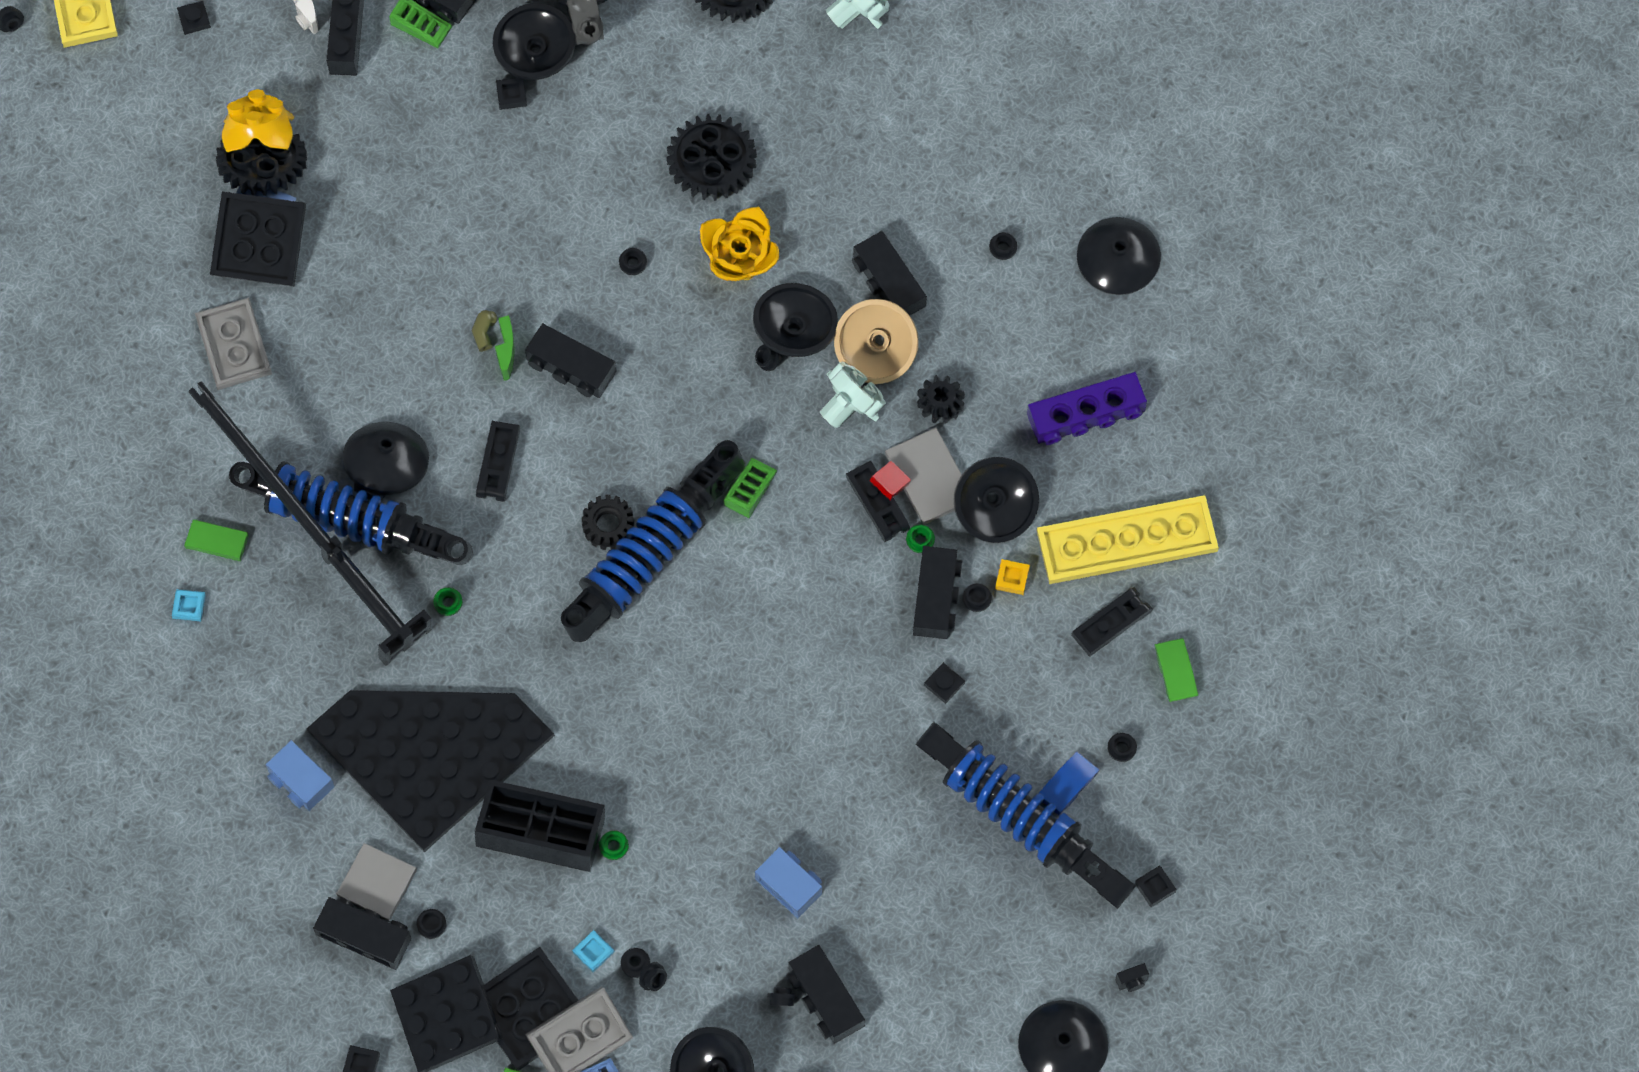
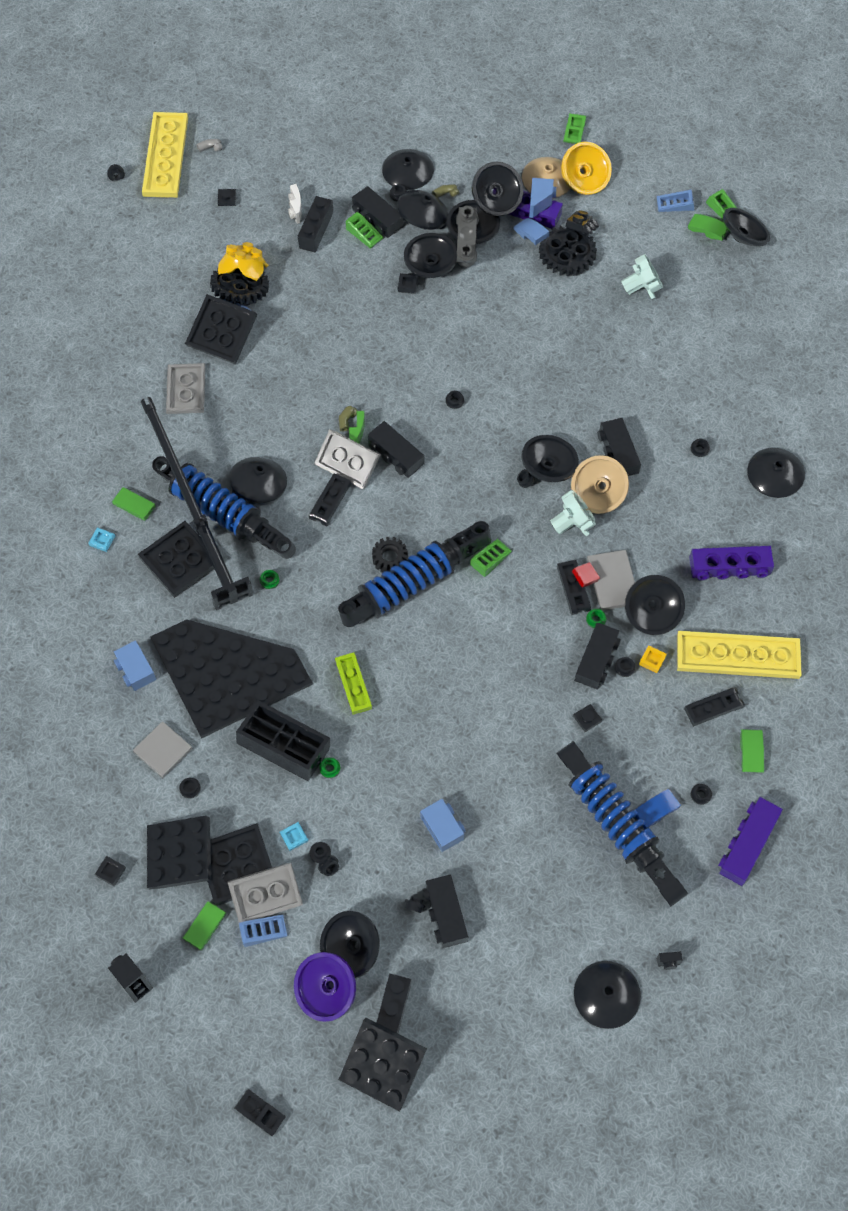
camera: 15 degrees right, 5 degrees down
black brick [313,897,412,970] -> none
black gear [667,114,757,201] -> none
yellow brick [700,207,779,281] -> none
black gear [917,375,965,424] -> none
black plate [1135,865,1177,907] -> none
none -> black plate [138,521,214,598]
none -> tile [314,429,381,489]
none -> lime plate [335,652,372,715]
none -> dark purple brick [718,797,783,886]

